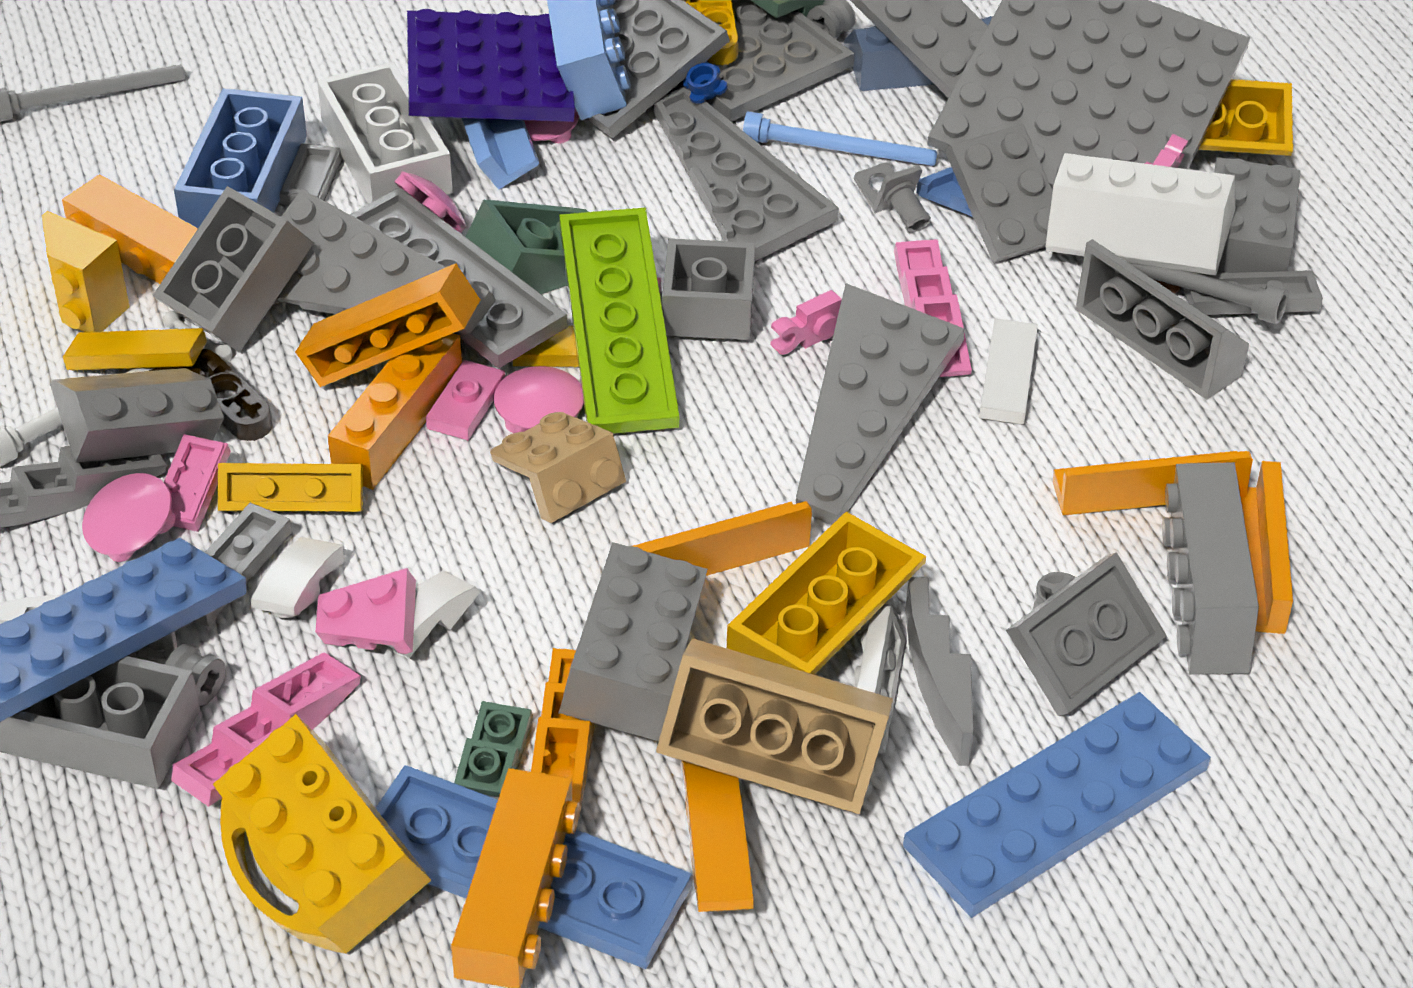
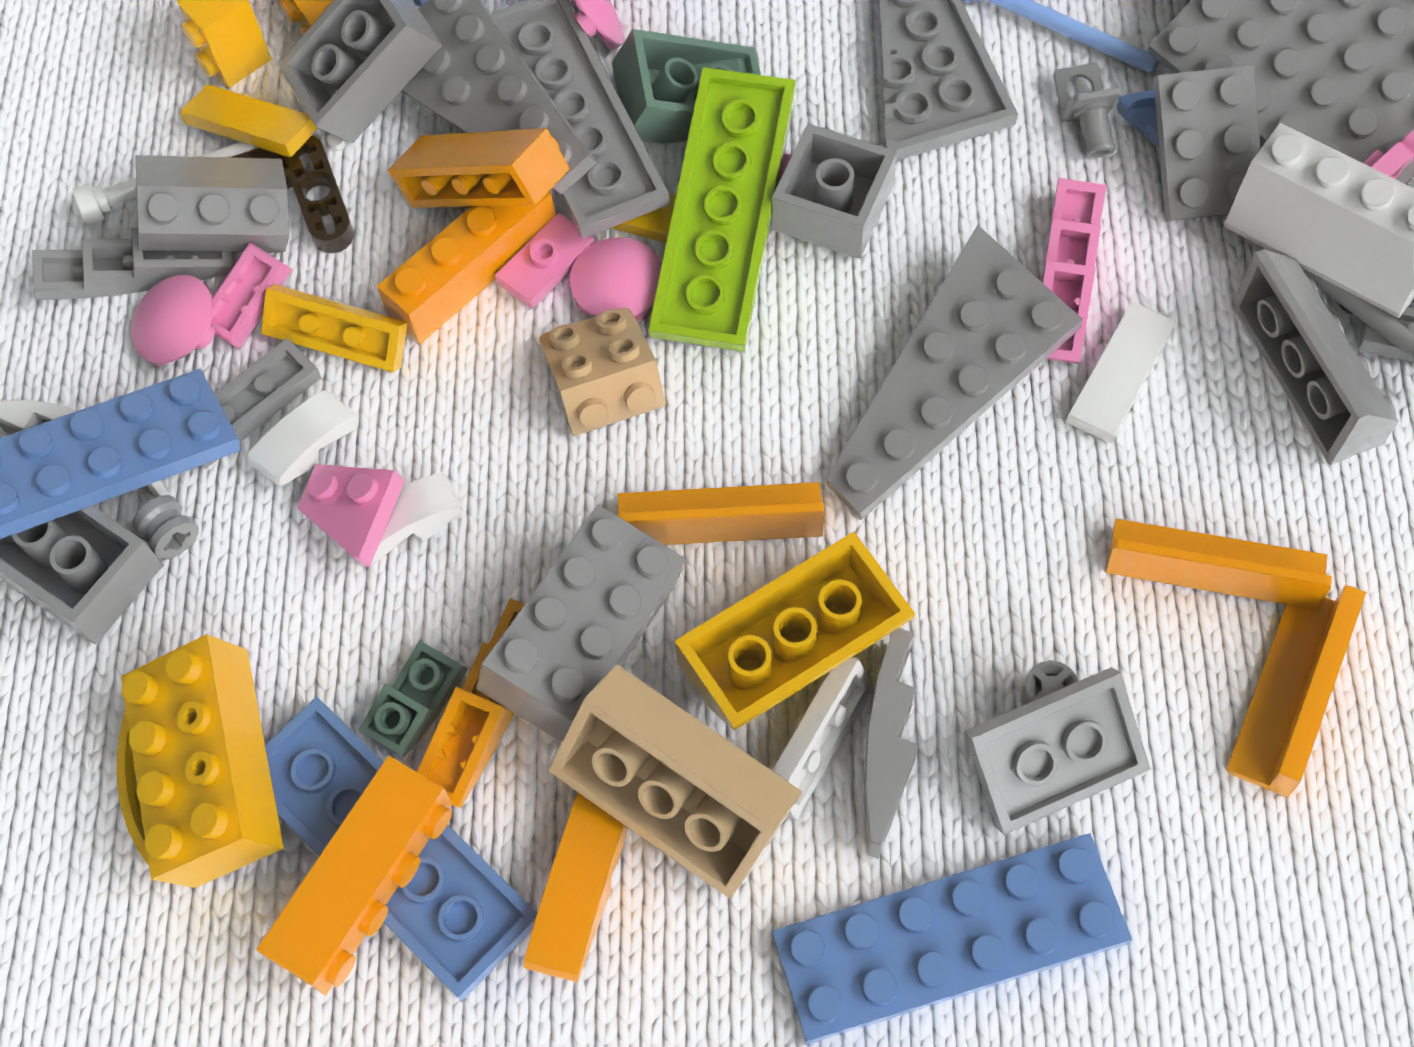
camera: 25 degrees right, 20 degrees up
bright pink slope [171,652,361,807] -> none
bright pink plate [770,290,842,355] -> none
light grey brick [1162,462,1259,675] -> none

